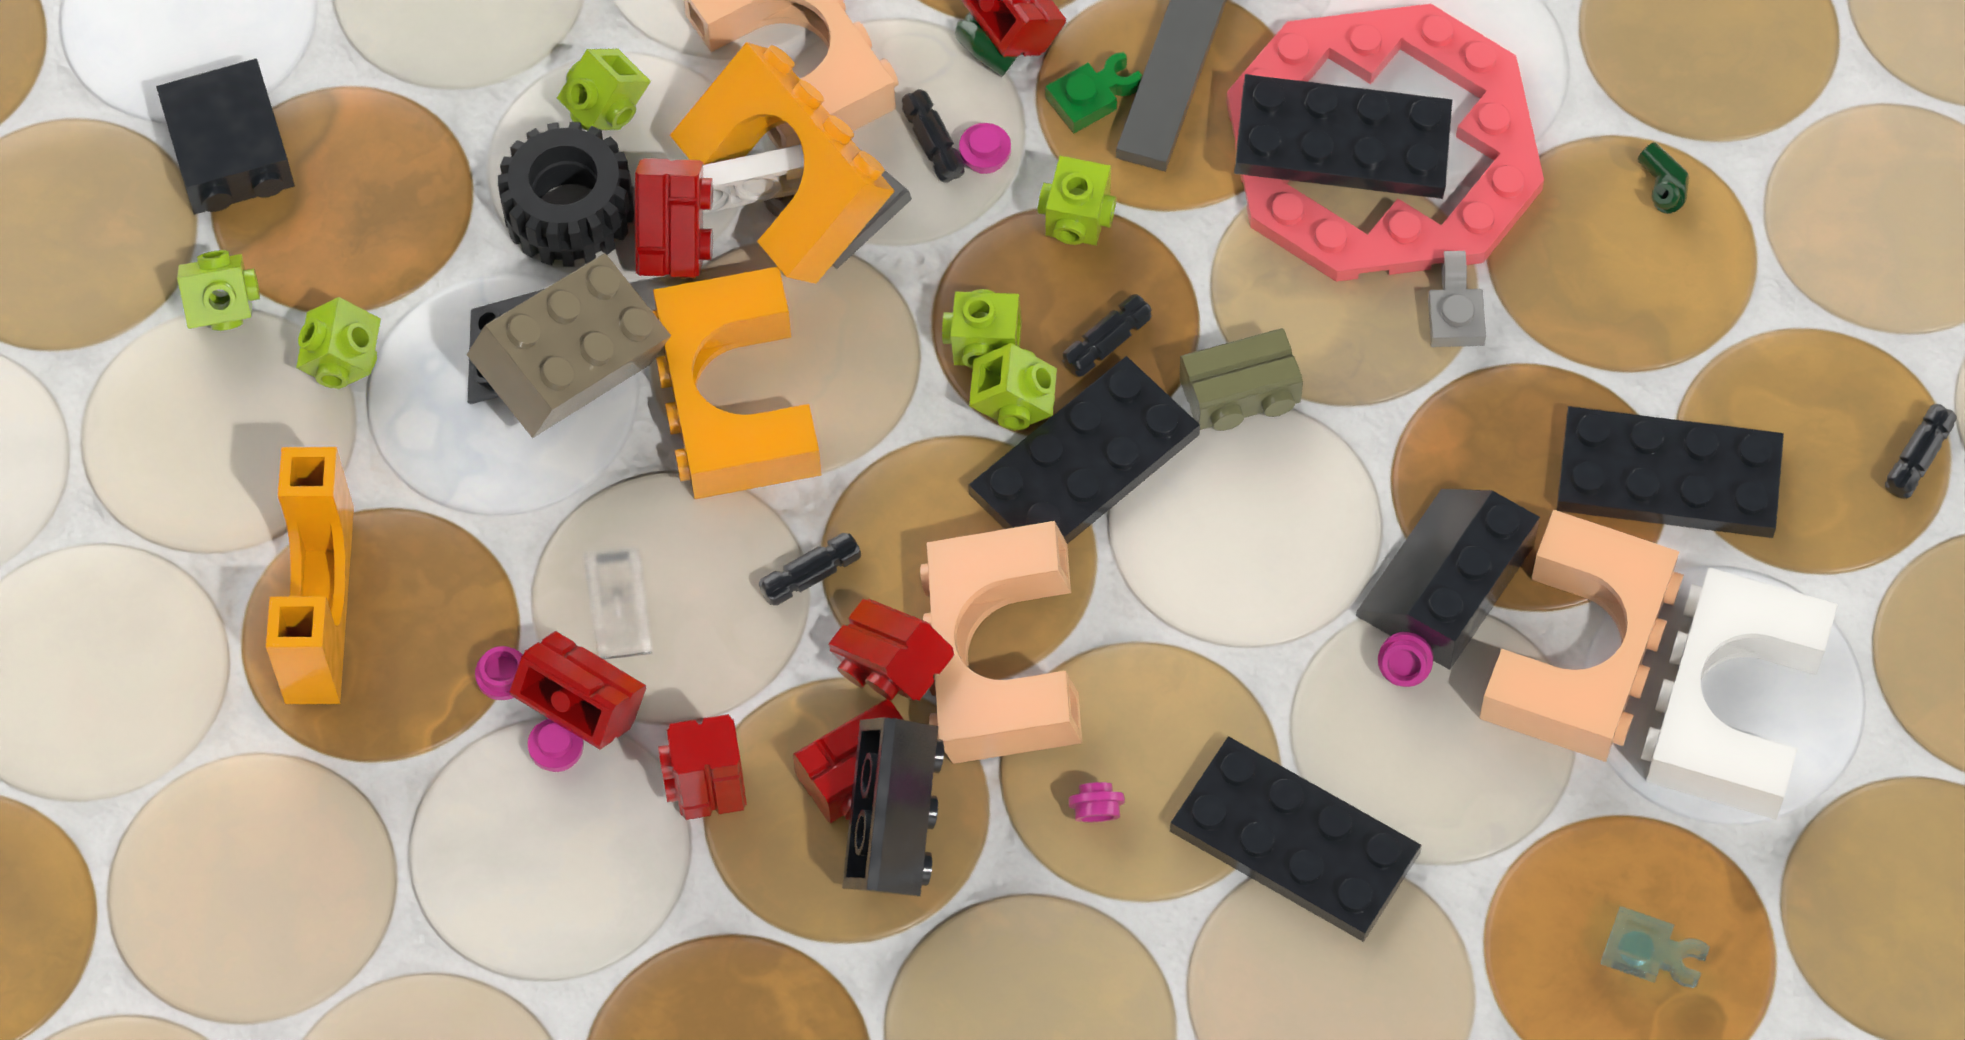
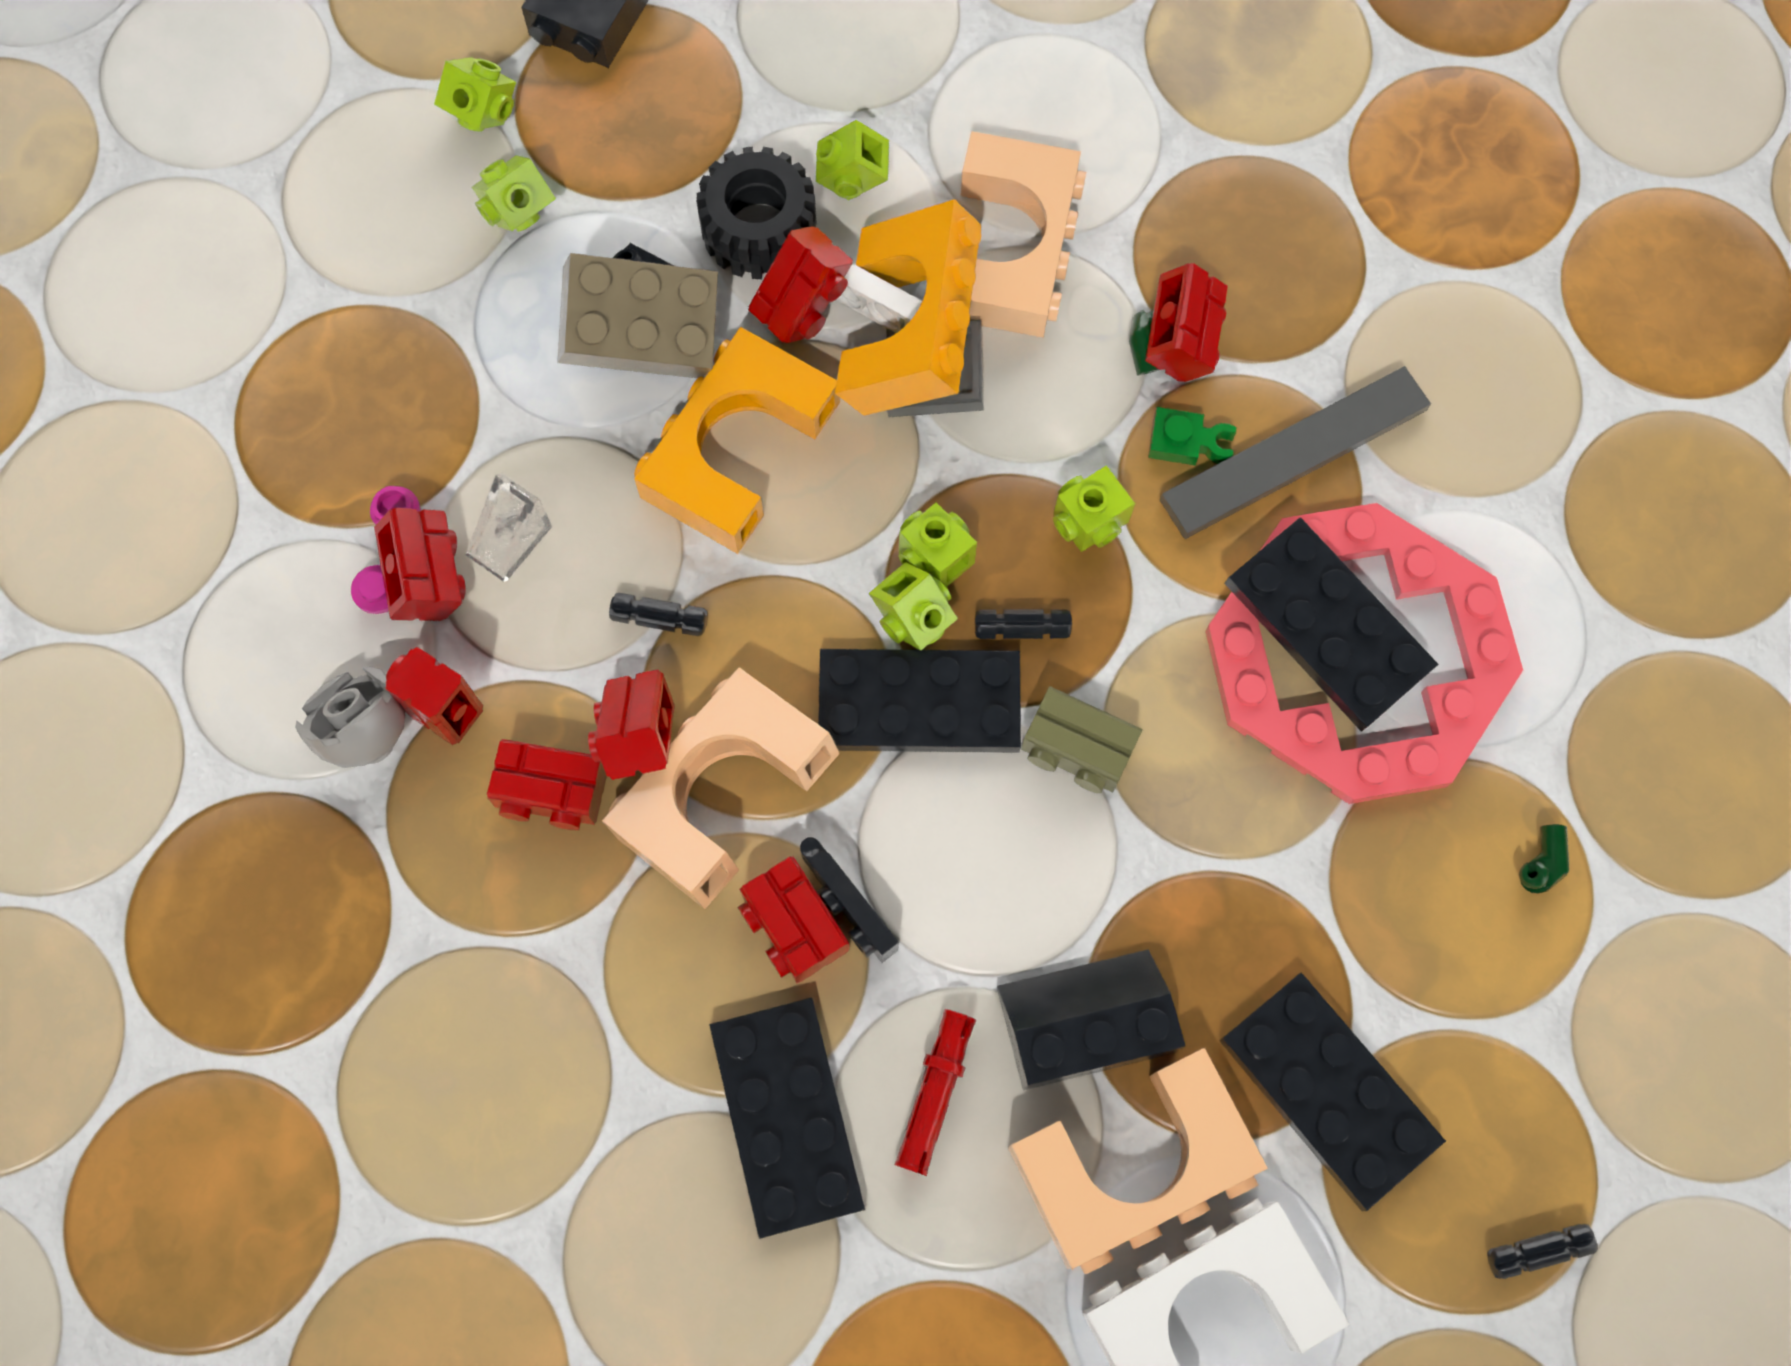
camera: 40 degrees right, 10 degrees up
light orange arch [266,447,354,704] -> none
black slope [842,717,944,896] -> none
black axle [902,89,965,183] -> none
dark pink plate [959,123,1011,174] -> none
dark pink plate [1068,782,1125,822] -> none
dark pink plate [1378,632,1434,687] -> none
light grey plate [1428,251,1486,347] -> none
none -> light grey cylinder [295,667,405,768]
none -> red brick [737,856,850,984]
none -> black hinge [800,837,899,963]
none -> red pin [894,1009,977,1176]

